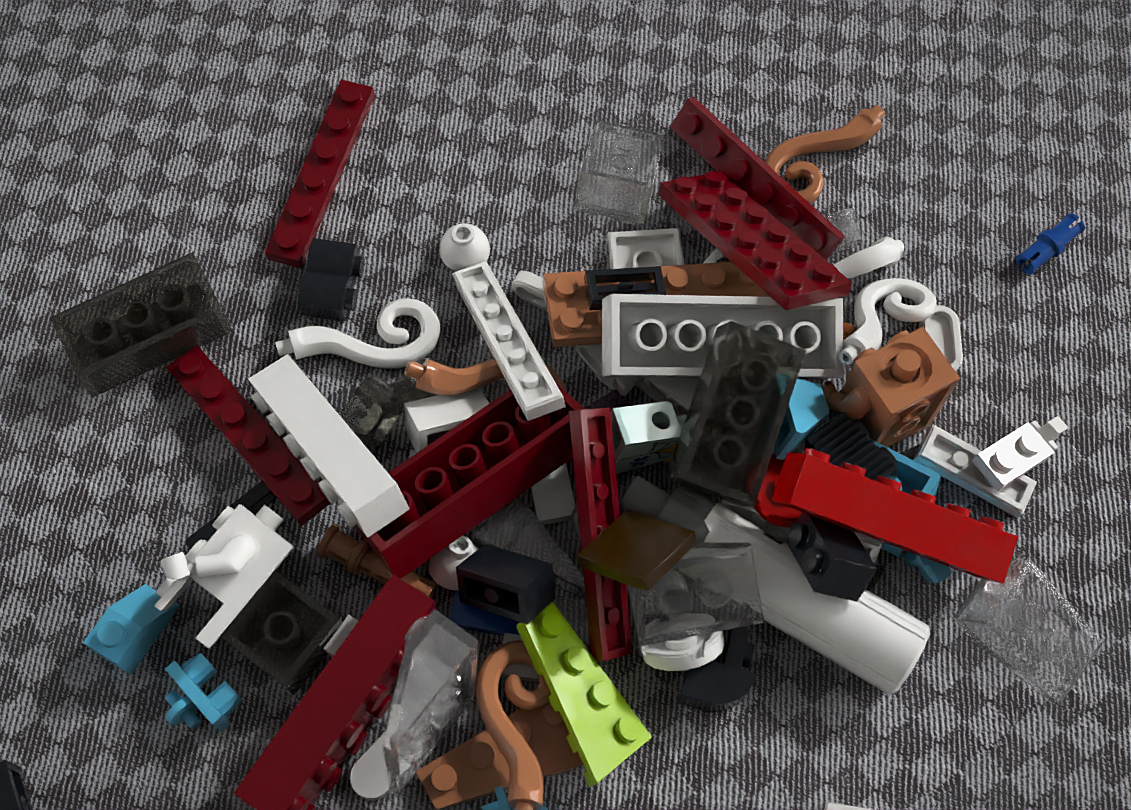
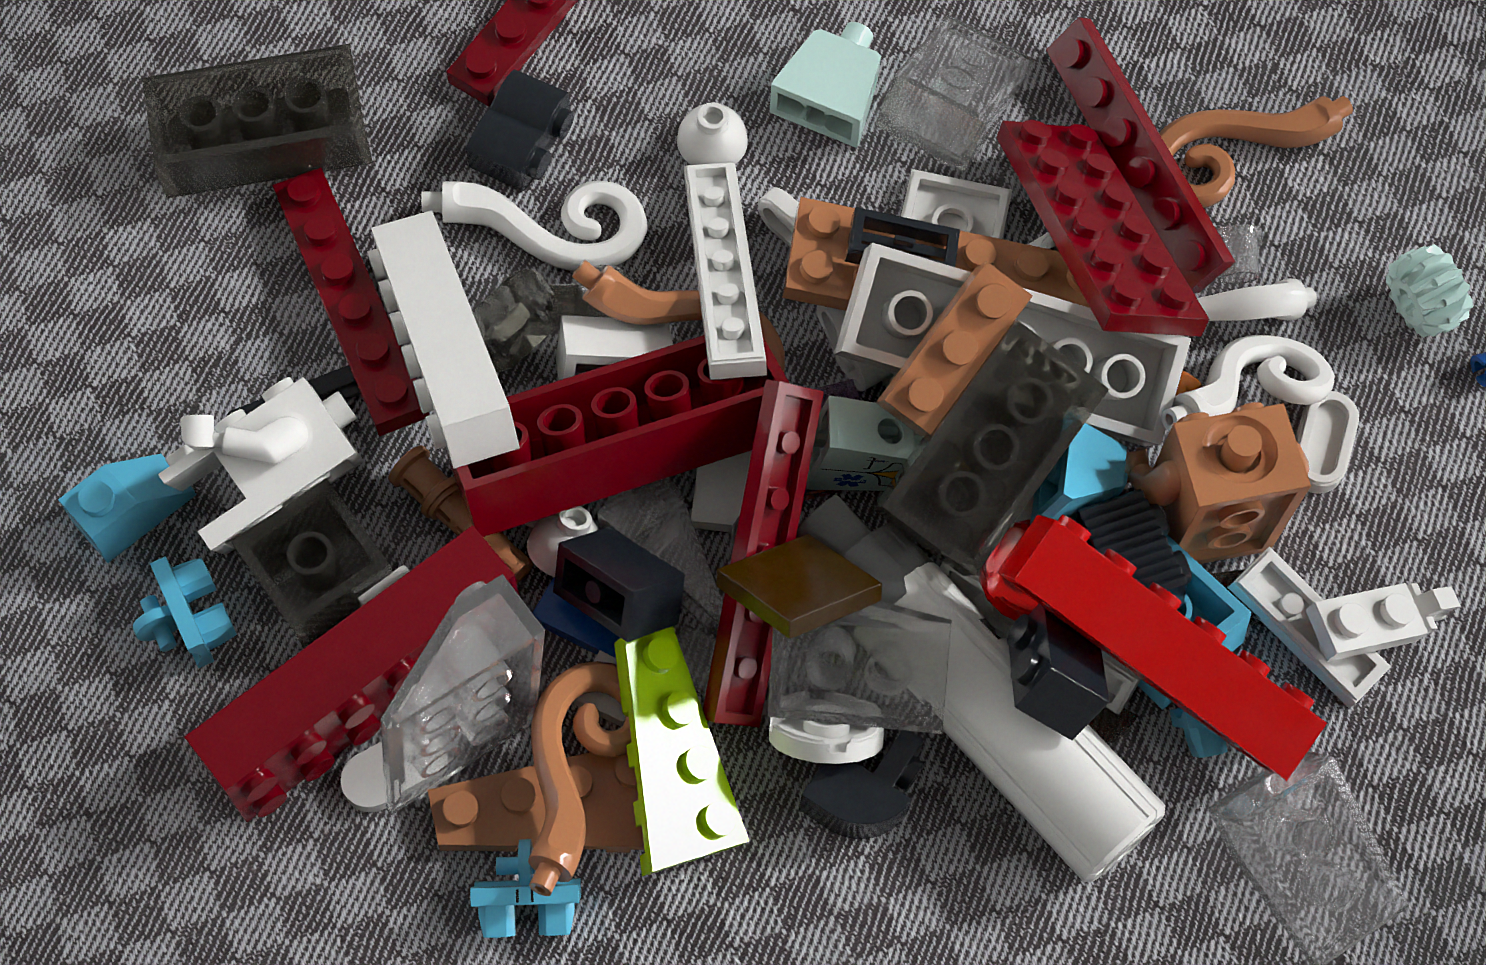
camera: 15 degrees right, 0 degrees up
none -> light aqua torso [770,22,881,148]
none -> nougat brick [876,261,1033,436]
none -> light aqua gear [1386,244,1473,338]

